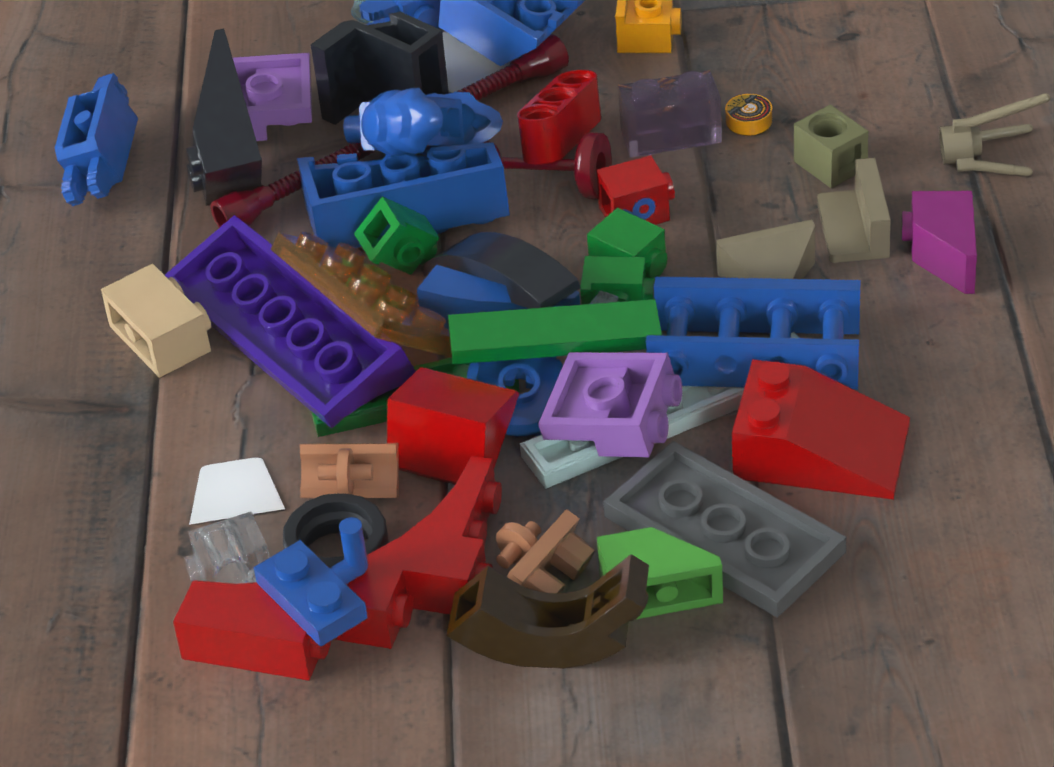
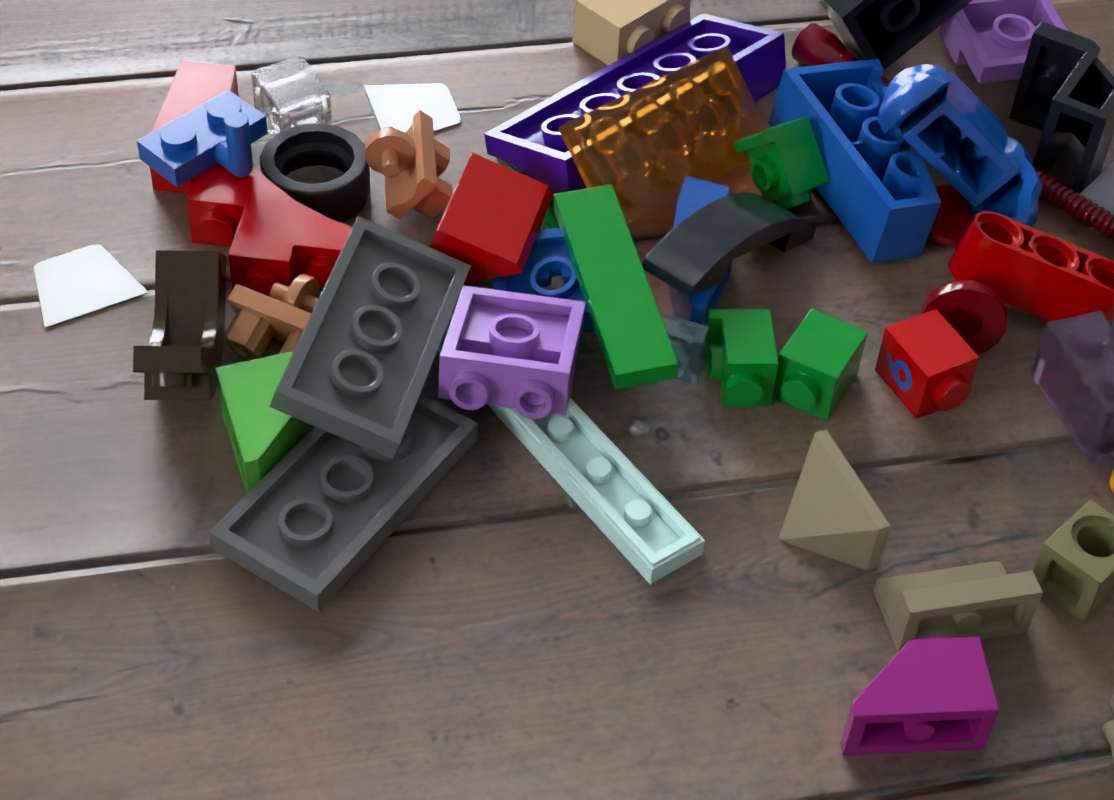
camera: 75 degrees right, 5 degrees up
blue fence [646,277,861,390] -> none
red slope [732,359,910,500] -> none
none -> white sticker [34,245,149,328]
none -> dark grey plate [269,216,471,459]

